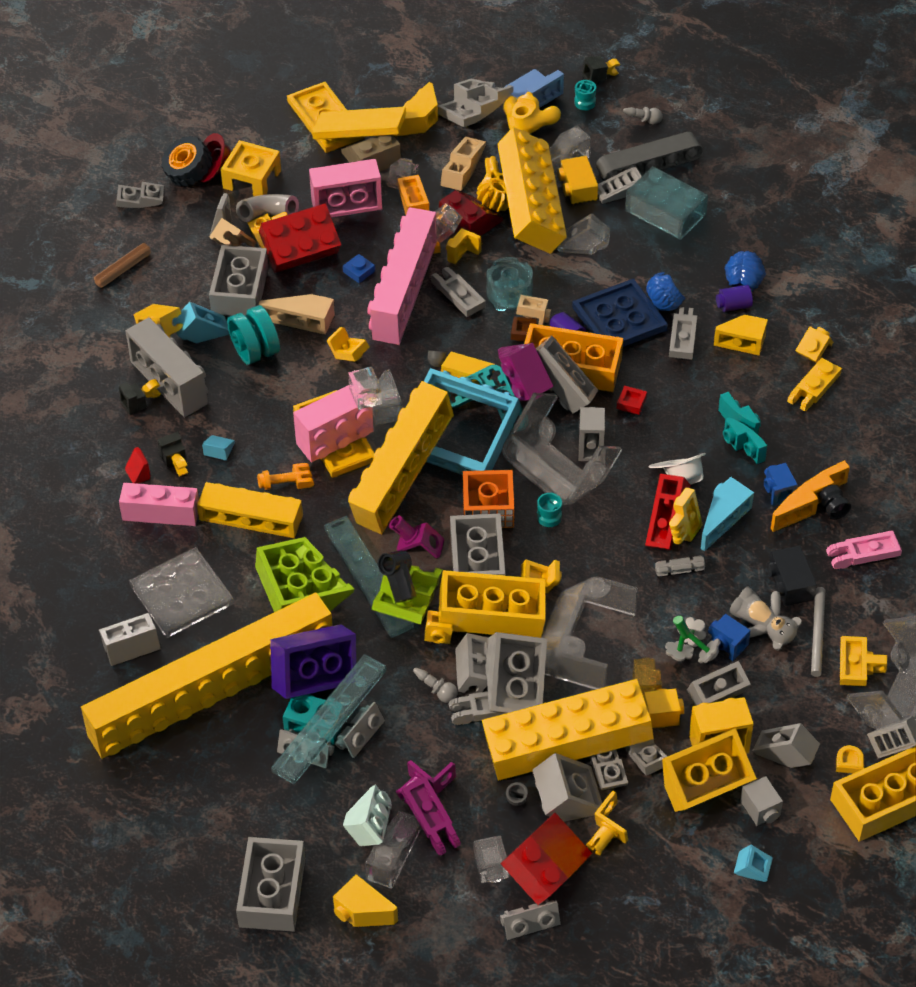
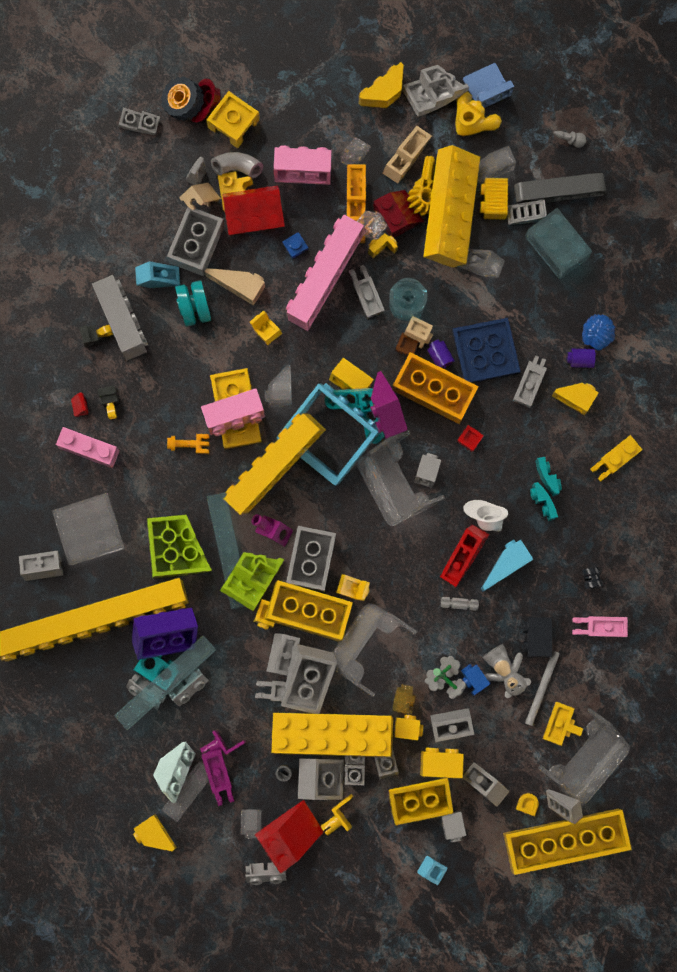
camera: 10 degrees right, 30 degrees up
medium nougat axle [94,243,151,288] -> none
yellow hinge [133,304,183,338] -> none
yellow brick [197,482,303,538] -> none
medium azure slope [202,435,235,460] -> none
light grey brick [236,837,306,932] -> none
yellow tile [287,82,365,153] -> none
yellow tile [312,107,407,140] -> none
dark tan slope [341,135,401,172] -> none
clear brick [348,366,382,410] -> none
black piece [378,550,417,604] -> none
light grey bar [413,668,458,703] -> none
dark grey hinge [427,350,447,367] -> none
orange brick [463,470,514,528] -> none
light grey slope [536,336,598,413] -> none
teal wheel [537,493,562,527] -> none
teal wheel [574,80,596,111] -> none
pearl dark grey piece [582,56,620,85] -> none
blue hair [646,272,686,311] -> none
yellow hinge [669,488,703,544] -> none
blue brick [764,463,798,506] -> none
light orange slope [771,460,850,532] -> none
yellow bracket [795,326,834,363] -> none

